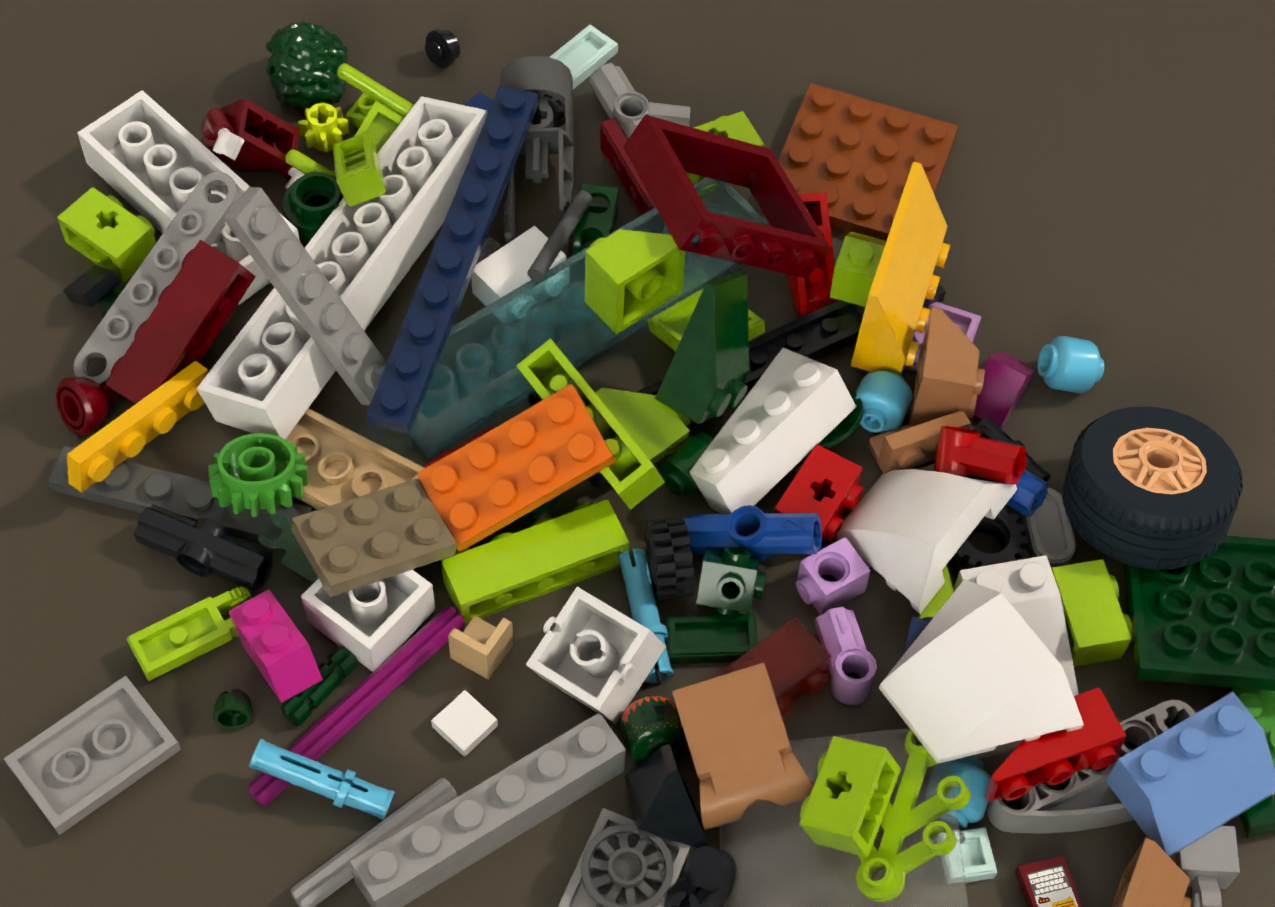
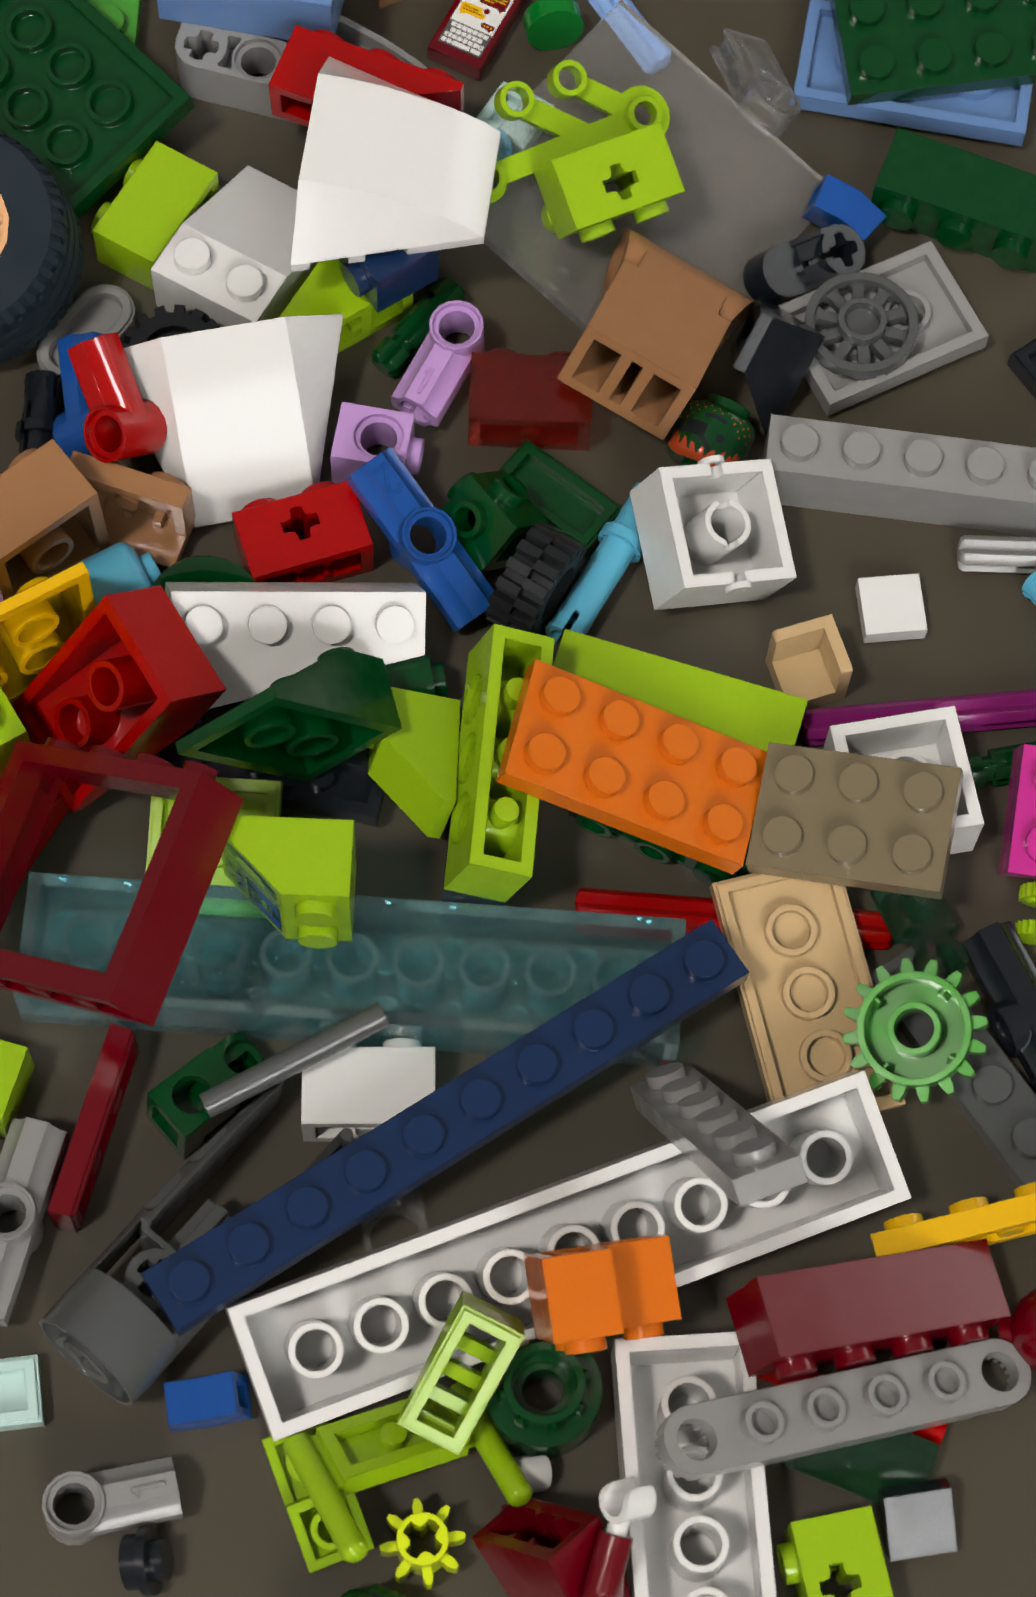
camera: 140 degrees left, 10 degrees up
none -> red slope [12,585,227,812]
none -> light grey piece [42,1456,183,1546]
none -> dark green axle [371,277,465,378]
none -> orange brick [523,1234,682,1355]

